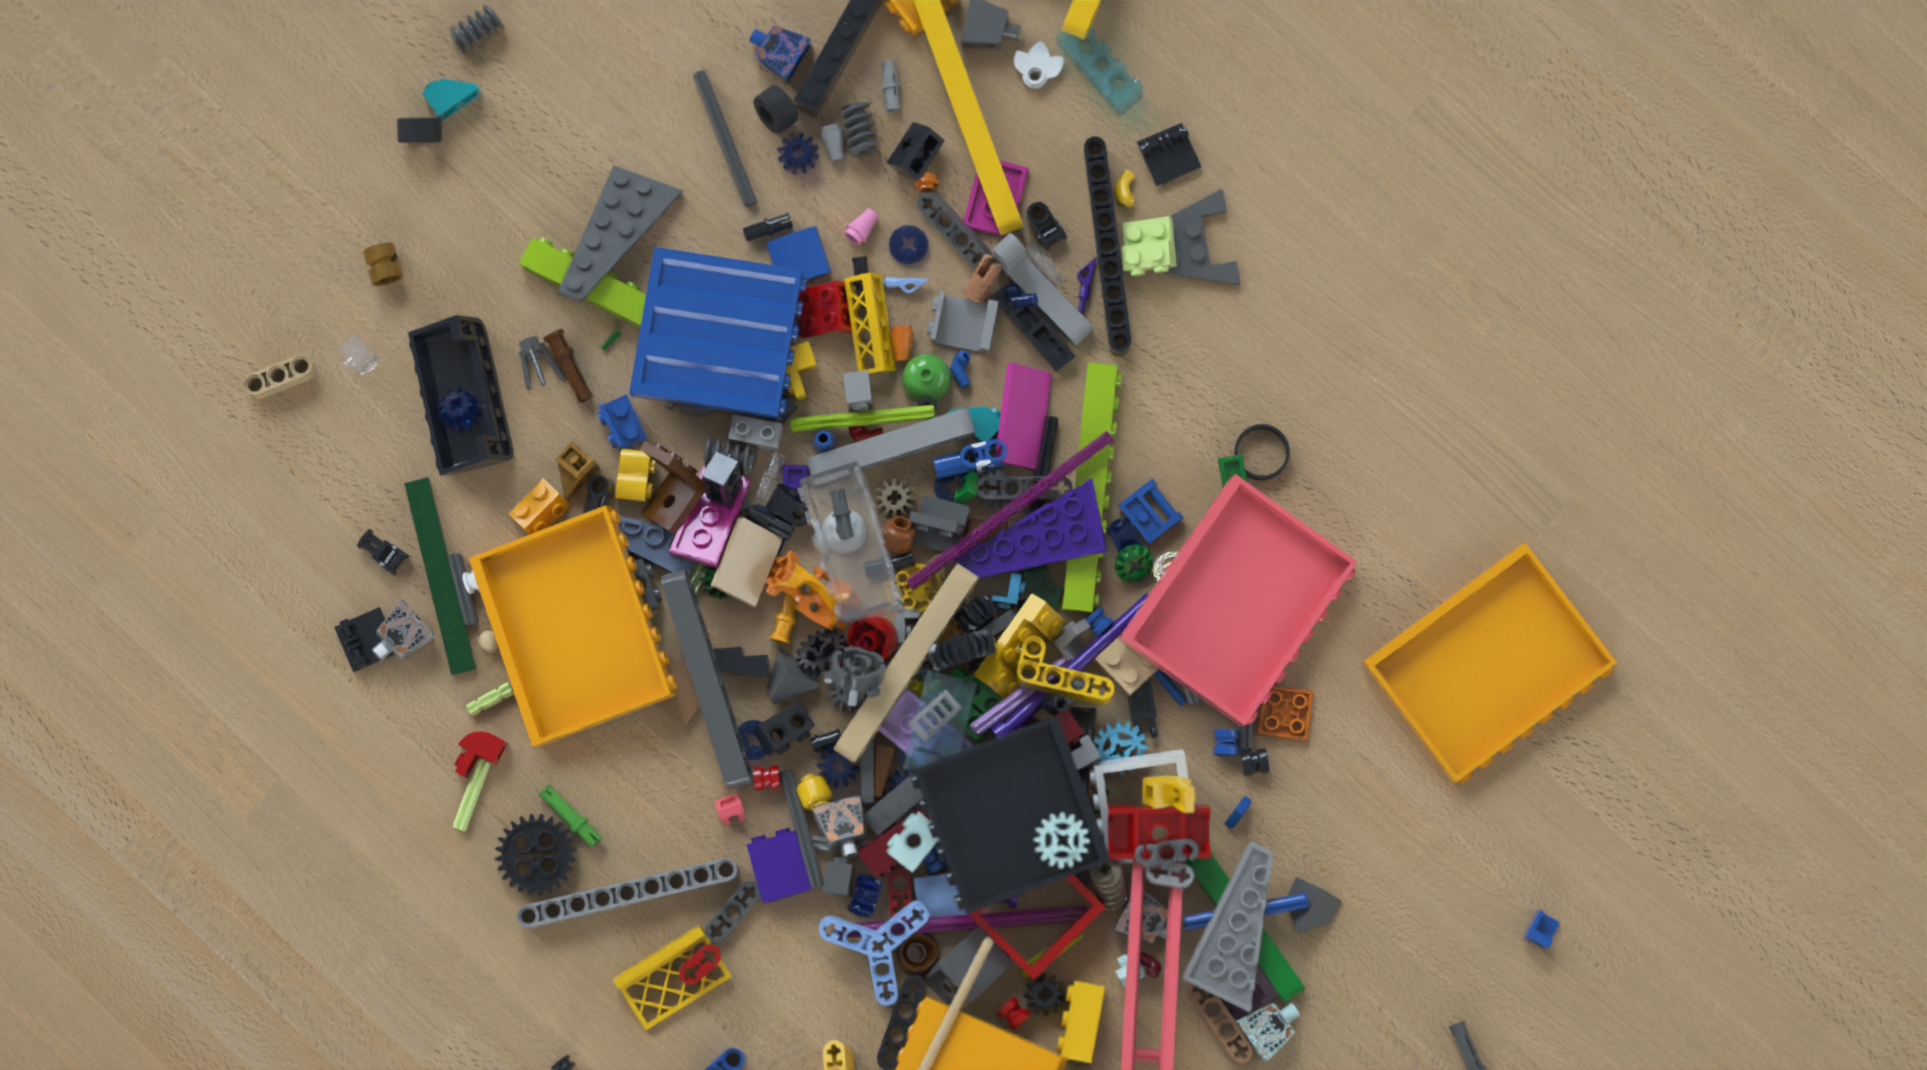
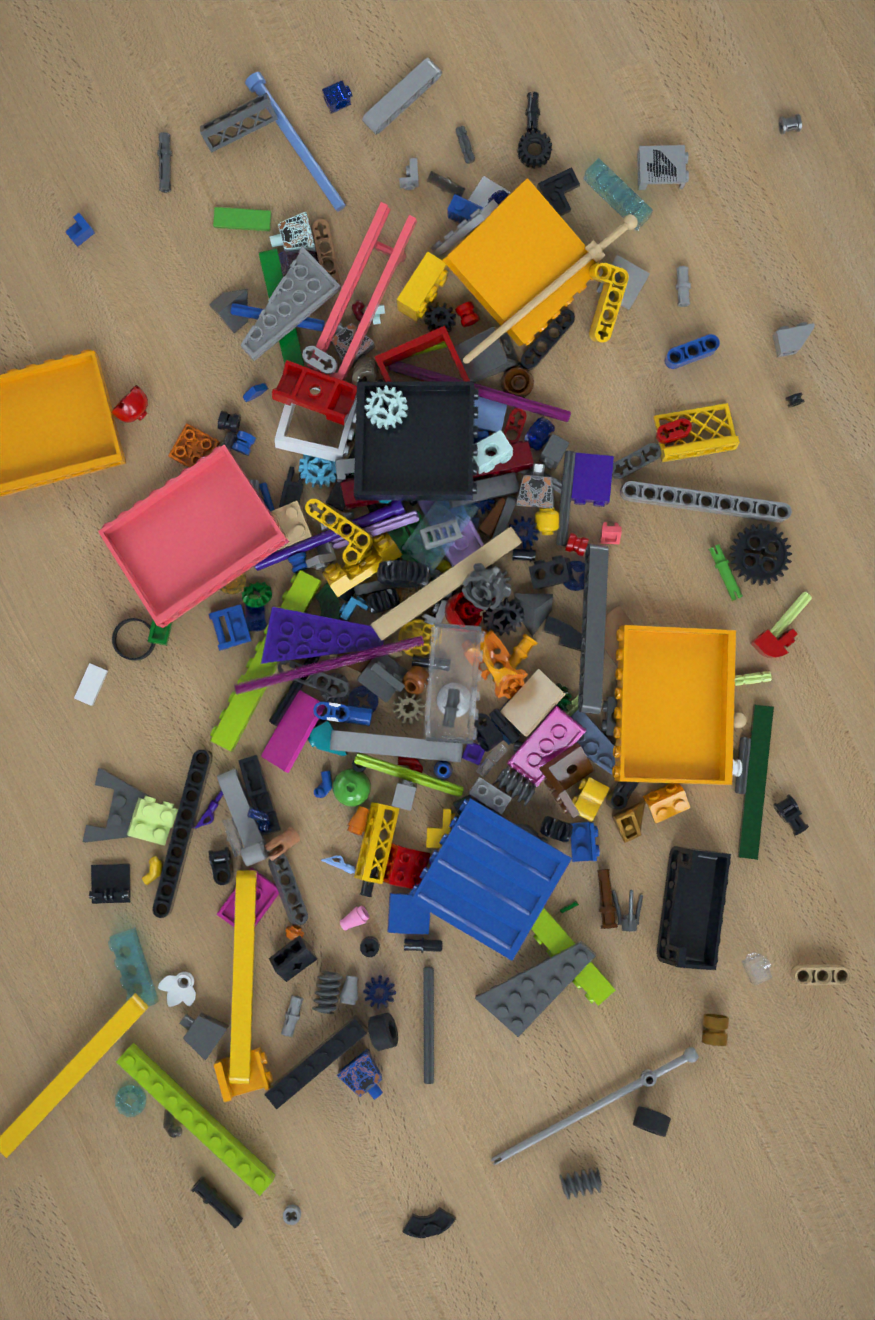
camera: 165 degrees left, 5 degrees up
black hinge [334,607,394,673] -> none
torso [372,600,435,661] -> none
teal slope [422,79,482,121] -> none
clear blue gear [437,387,480,430] -> none
black brick [701,452,743,509] -> none
light blue piece [819,901,929,1006] -> none
clear blue gear [889,225,928,264] -> none
light grey panel [927,291,999,354] -> none
green tile [954,471,978,504] -> none
black pin [1042,694,1069,714] -> none
dark grey piece [1135,839,1199,867] -> none
yellow brick [1143,776,1196,813] -> none
none -> white tile [74,663,108,706]
none -> red cylinder [111,385,148,423]
none -> bright green tile [213,207,272,231]
none -> black wheel [360,936,380,957]
none -> light grey bar [491,1047,699,1165]
none -> black gear [540,816,573,842]

